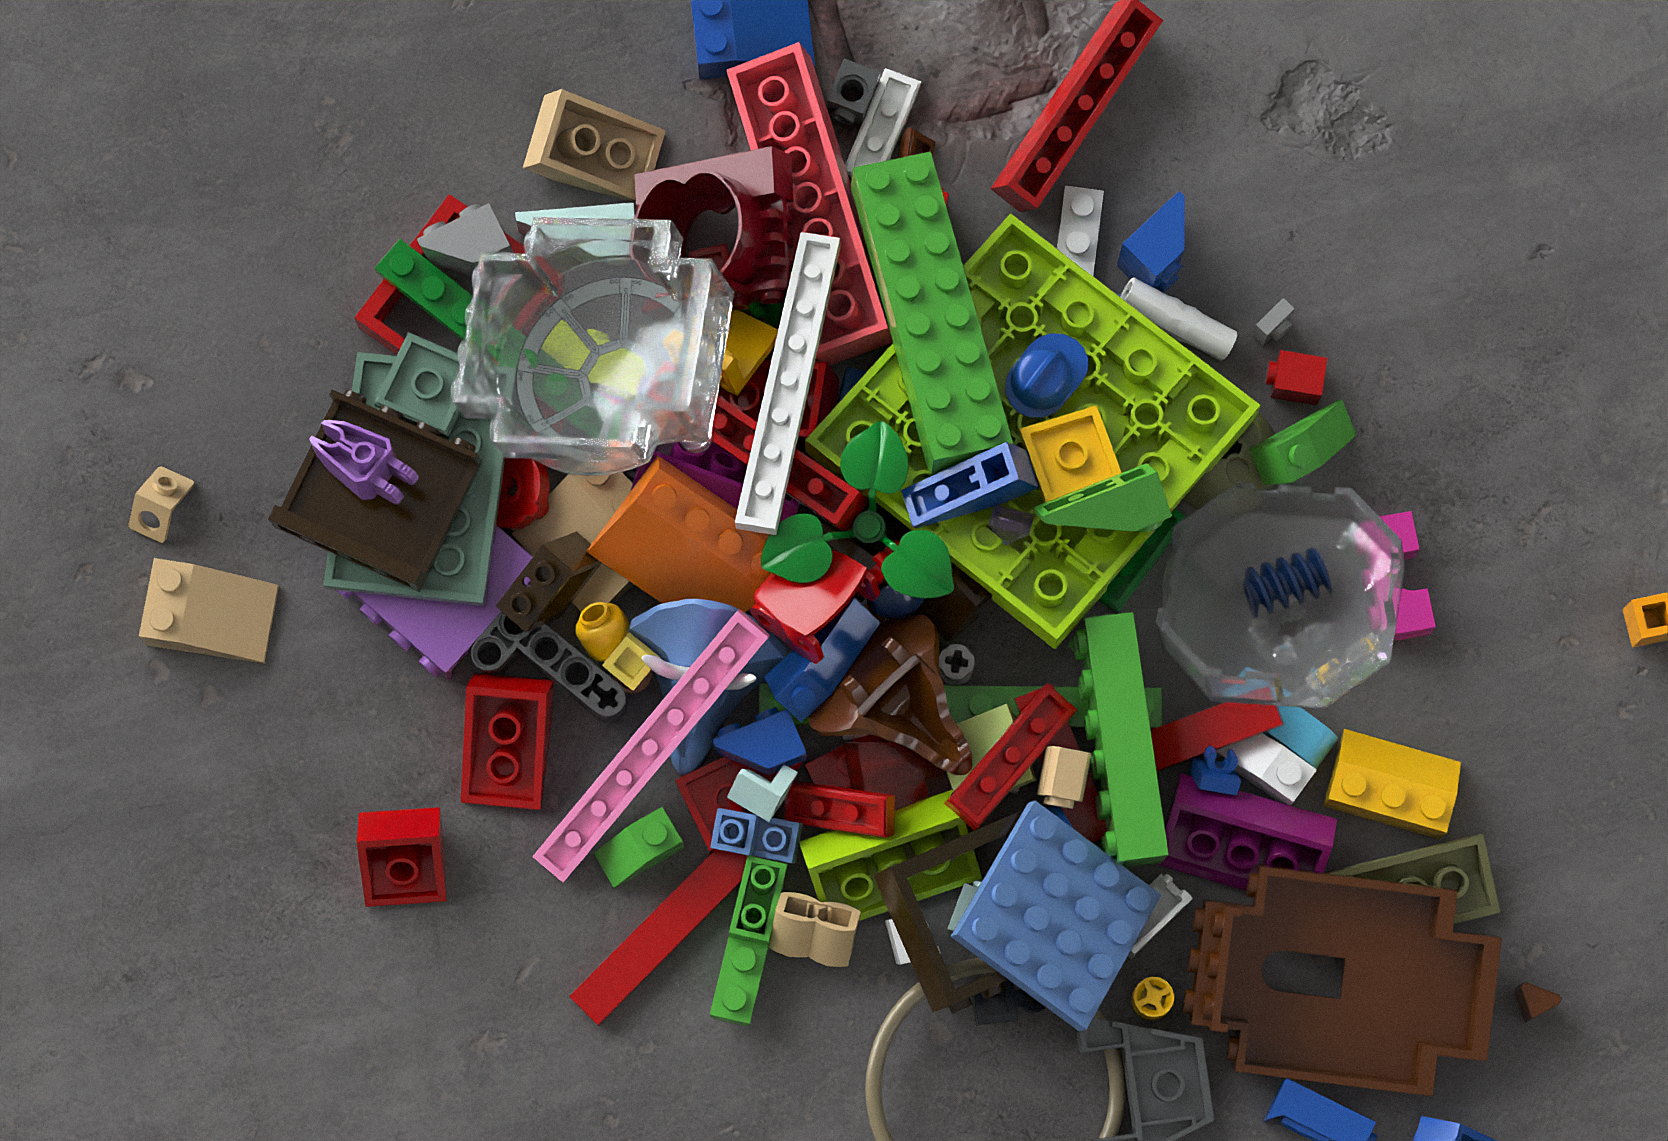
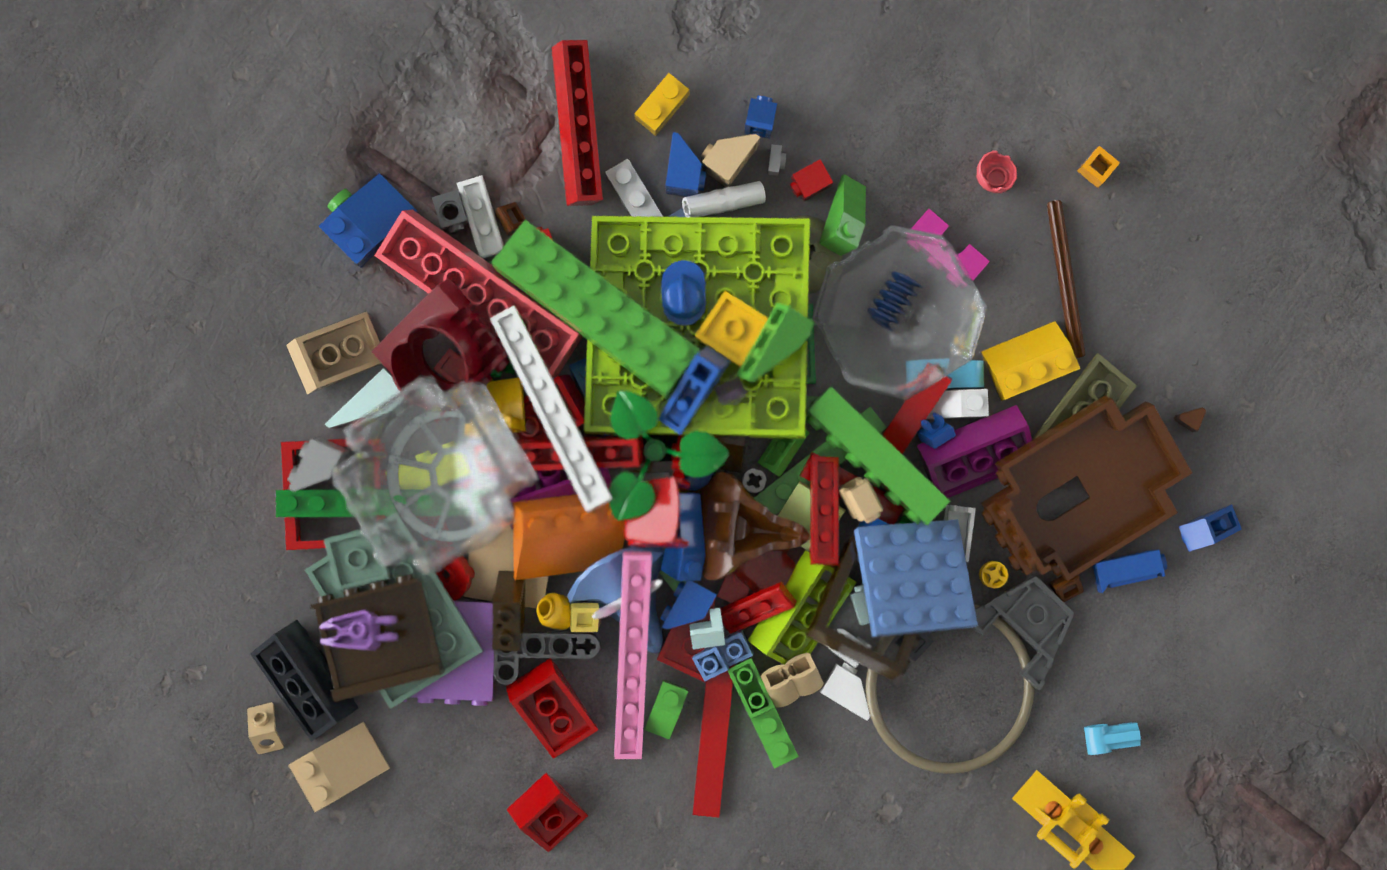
camera: 35 degrees left, 10 degrees up
none -> black slope [250,620,359,742]
none -> yellow brick [634,73,690,136]
none -> tan slope [701,134,760,187]
none -> blue slope [744,96,777,139]
none -> bright green plate [757,429,810,477]
none -> white slope [819,662,870,721]
none -> coral hair [976,150,1017,194]
none -> reddish brown axle [1047,200,1085,358]
none -> reddish brown slope [1049,575,1084,602]

